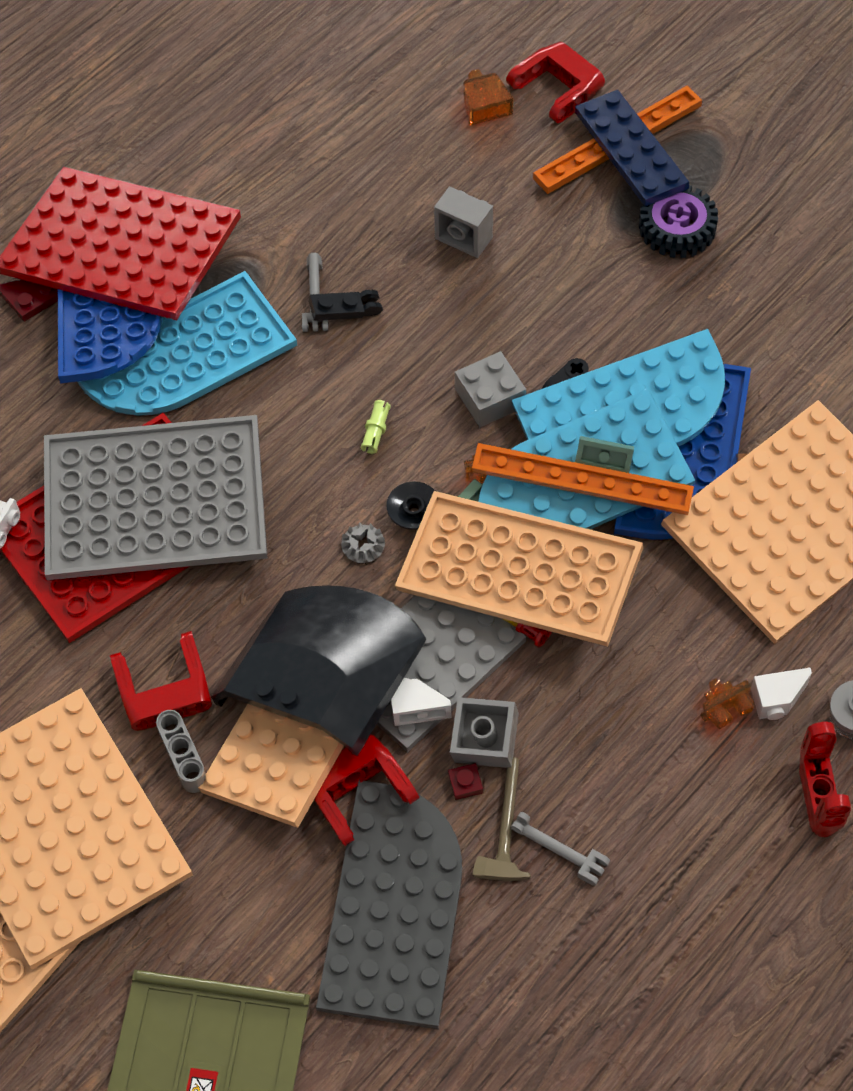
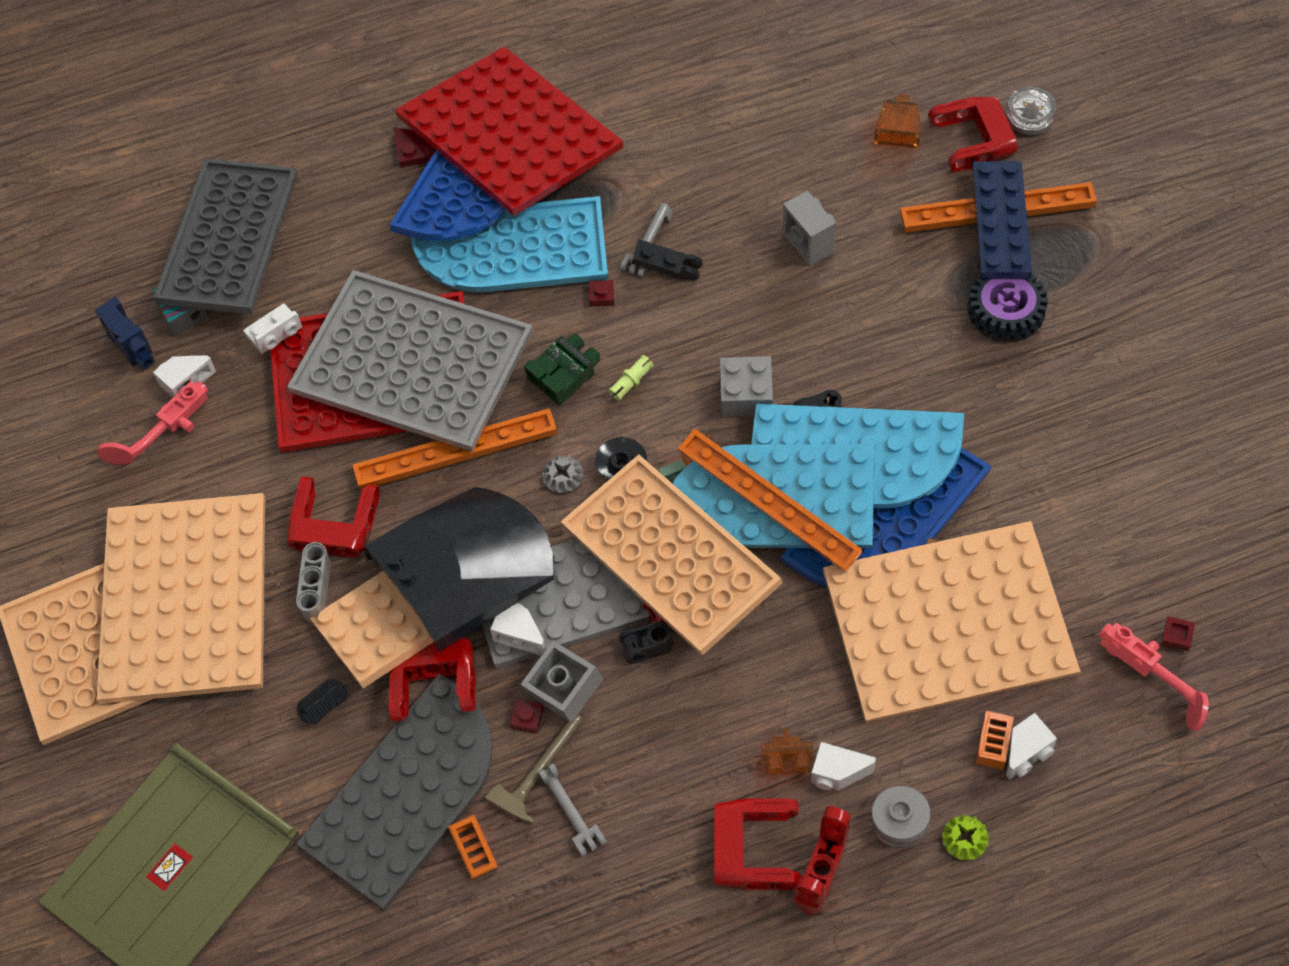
camera: 30 degrees right, 0 degrees up
sand green plate [575,436,634,473] -> none
none -> black piece [296,679,348,725]
none -> orange plate [353,408,557,491]
none -> orange slope [448,815,498,879]
none -> dark green hips [523,333,601,406]
none -> dark red plate [589,280,614,307]
none -> black piece [619,622,673,664]
none -> red connector [714,799,800,890]
none -> clear piece [1006,86,1056,135]

